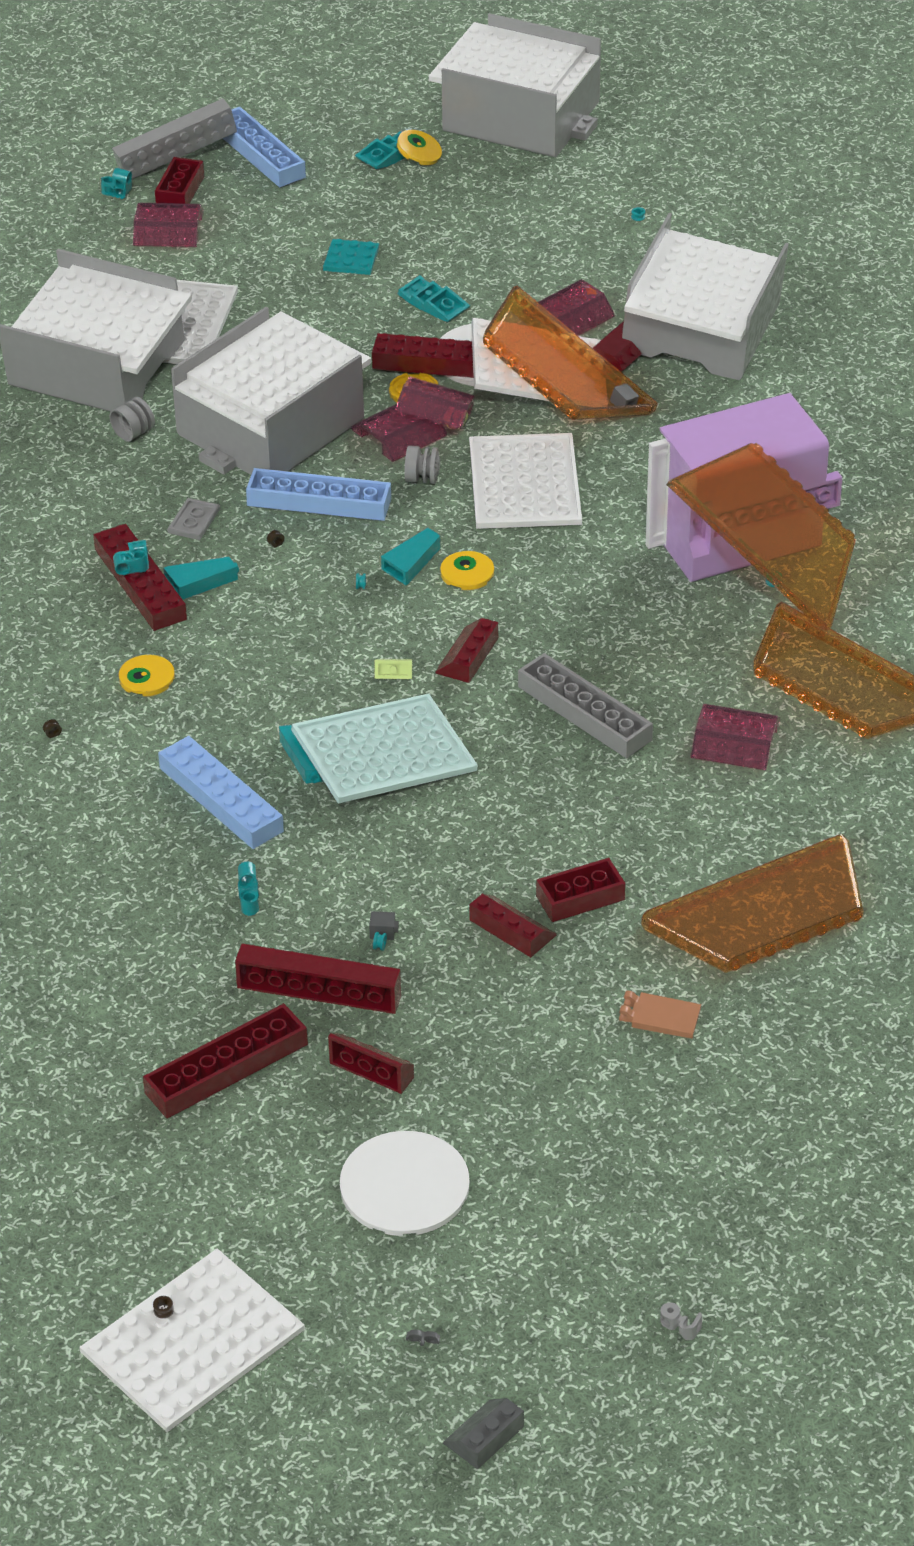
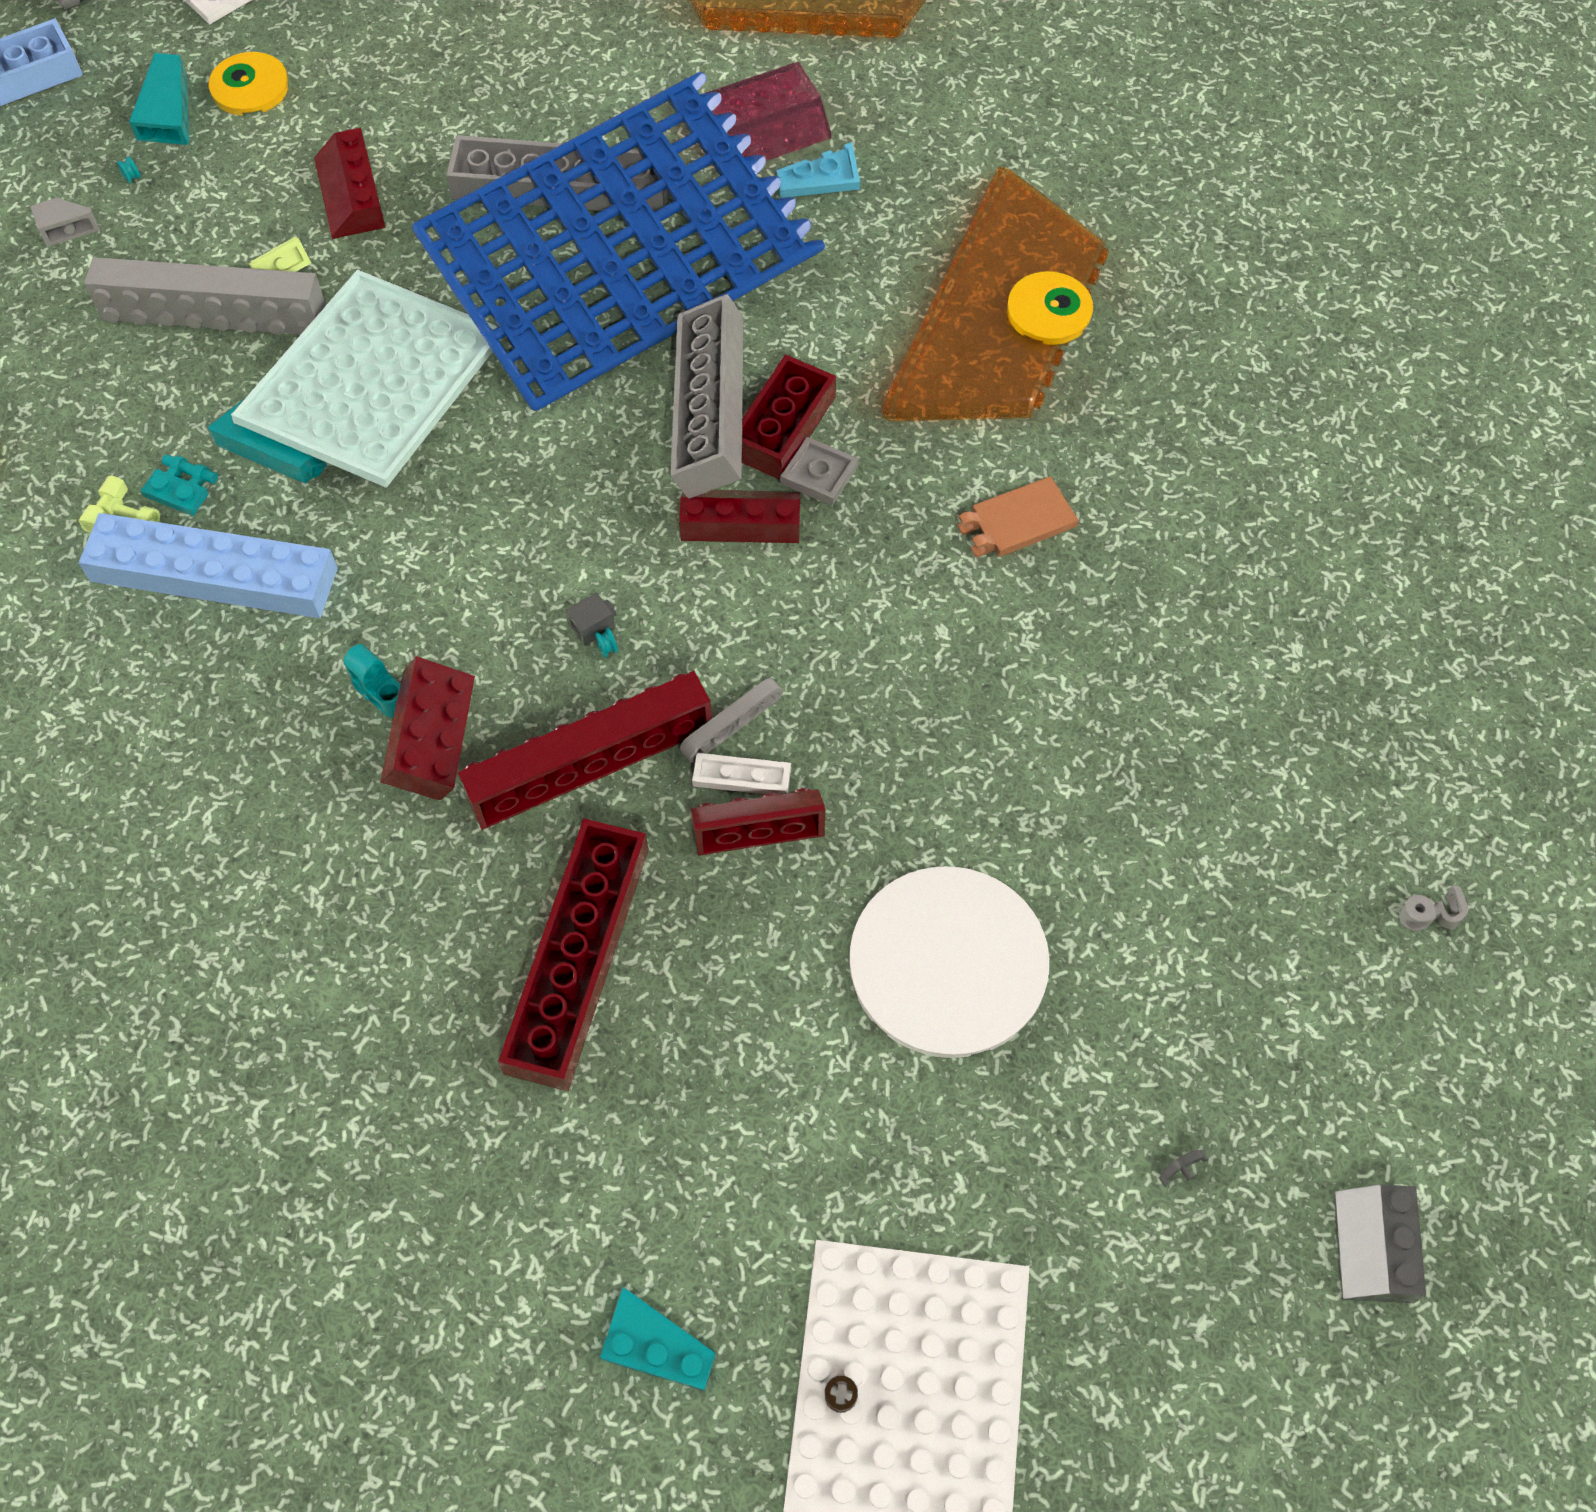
camera: 40 degrees left, 20 degrees up
none -> light grey slope [30,198,100,247]
none -> yellowish green bar [78,476,160,533]
none -> light grey brick [84,257,326,335]
none -> teal plate [140,454,218,516]
none -> dark red brick [380,656,475,800]
none -> blue bar [412,72,825,411]
none -> teal wing [600,1287,716,1391]
none -> light grey brick [671,294,744,499]
none -> light grey beam [679,678,784,763]
none -> white plate [692,753,791,795]
none -> medium azure wing [777,142,860,198]
none -> light grey plate [780,437,859,506]
none -> yellow tile [1007,271,1093,345]

